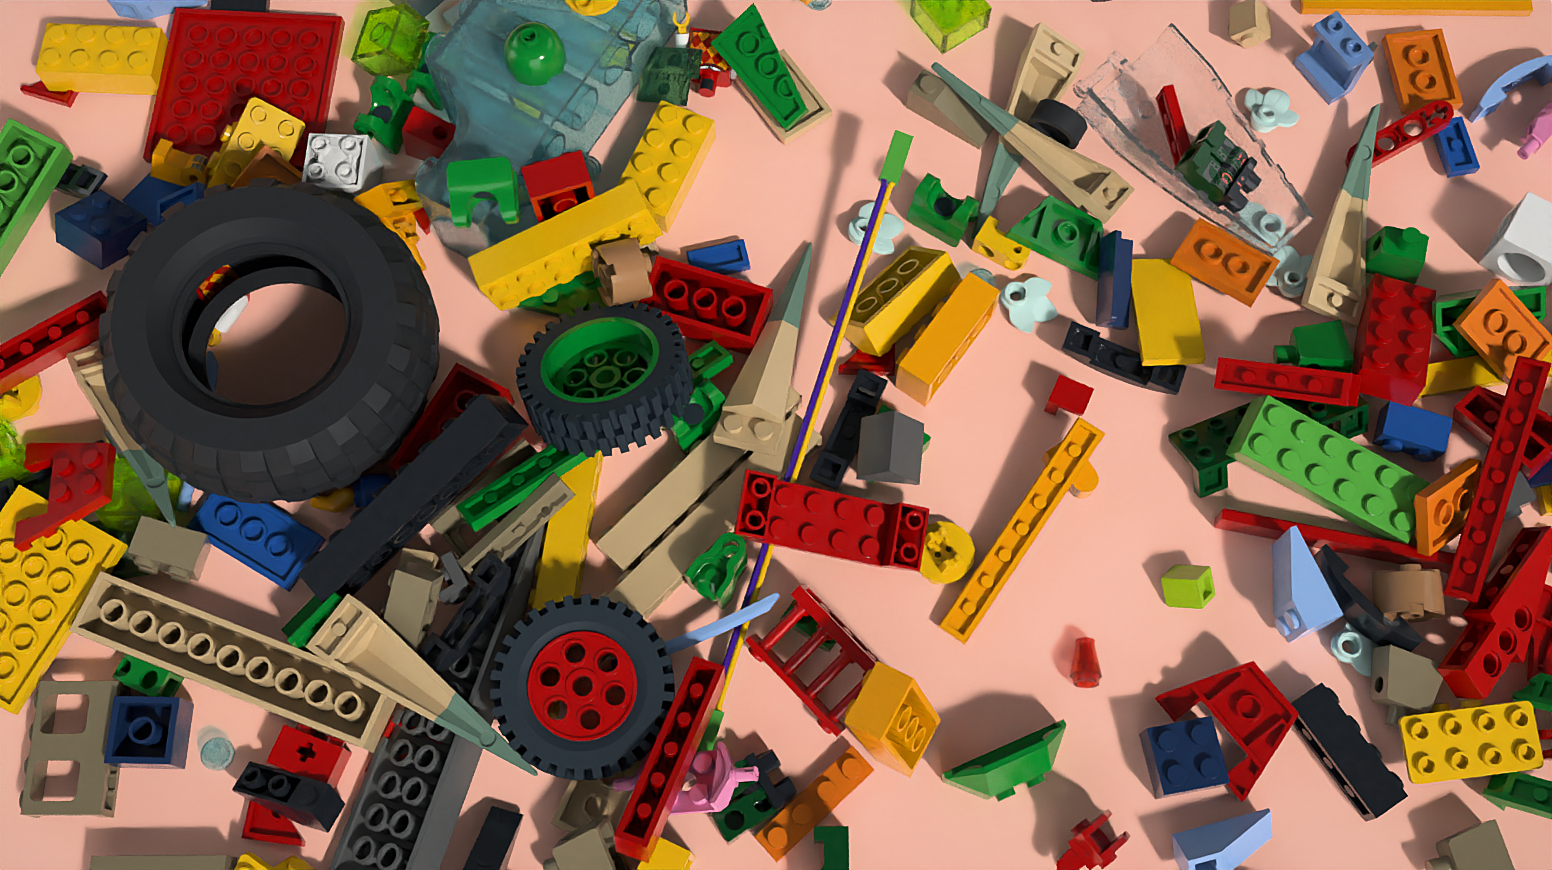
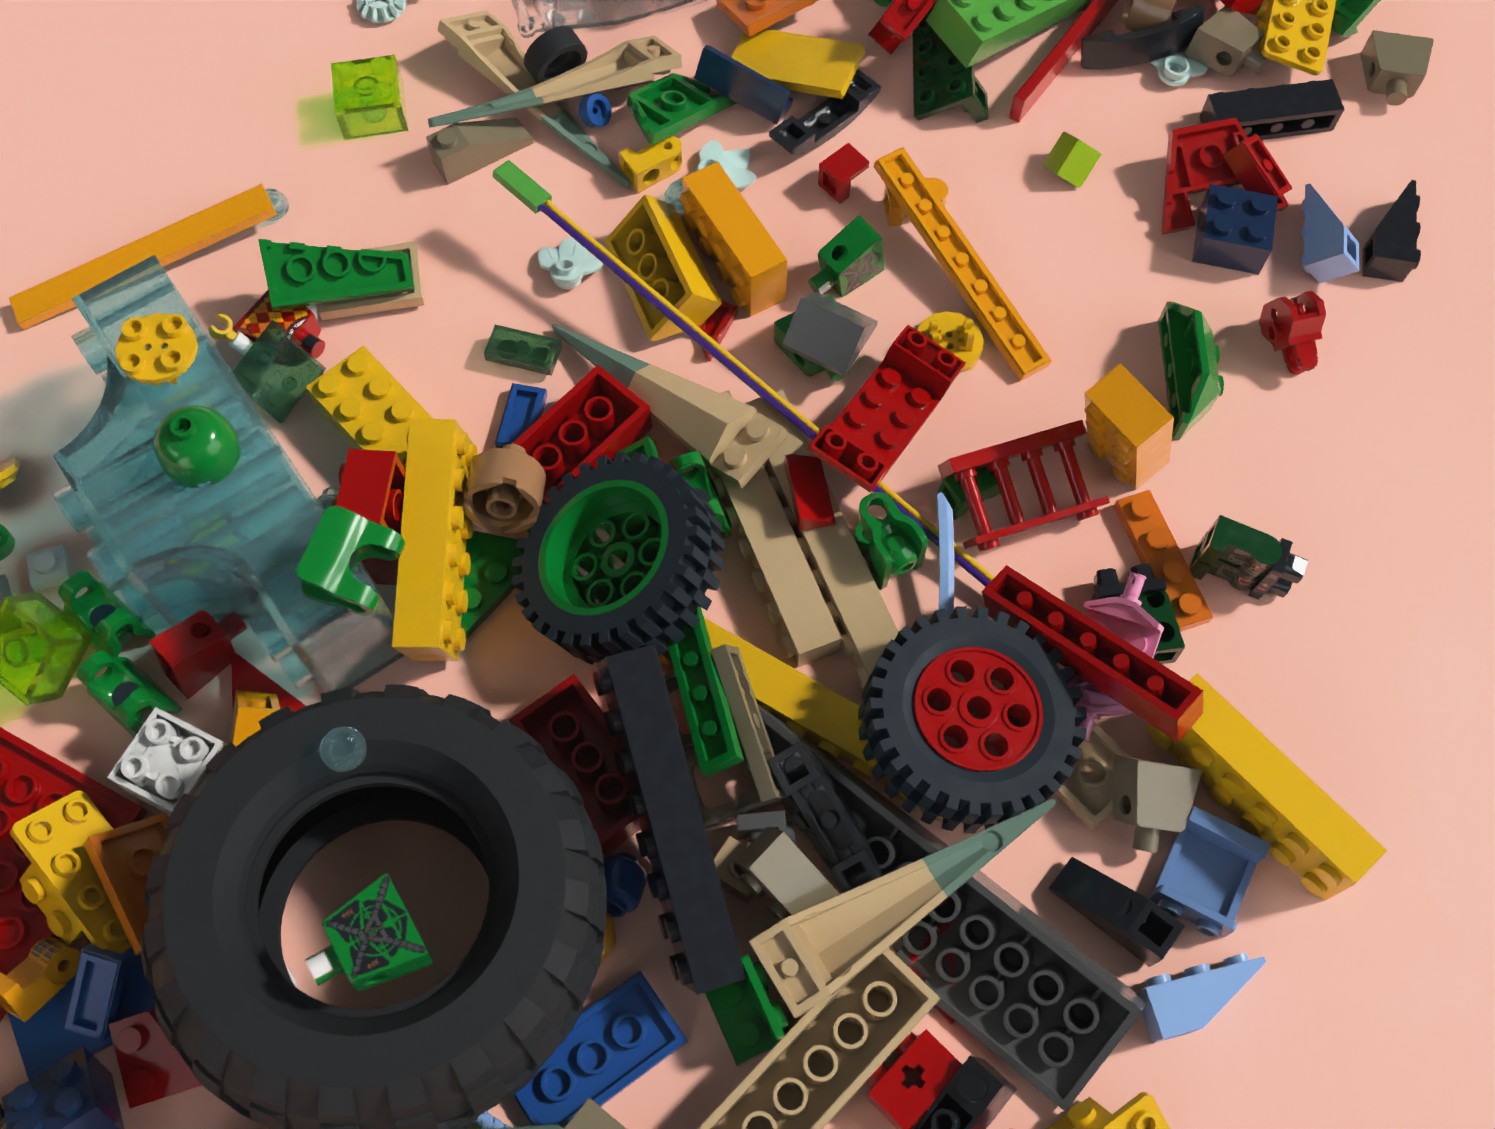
camera: 70 degrees left, 5 degrees down
black slope [809,369,888,491] -> none
green piece [907,172,980,247] -> none
clear red cone [1069,637,1103,688] -> none
light blue slope [1272,525,1343,643] -> none
none -> torso [305,873,433,991]
none -> clear light blue plate [319,727,367,772]
none -> clear green plate [484,324,562,376]
none -> blue tile [578,93,612,128]
none -> red slope [784,454,836,531]
none -> green torso [808,215,884,297]
none -> red slope [1224,134,1293,198]

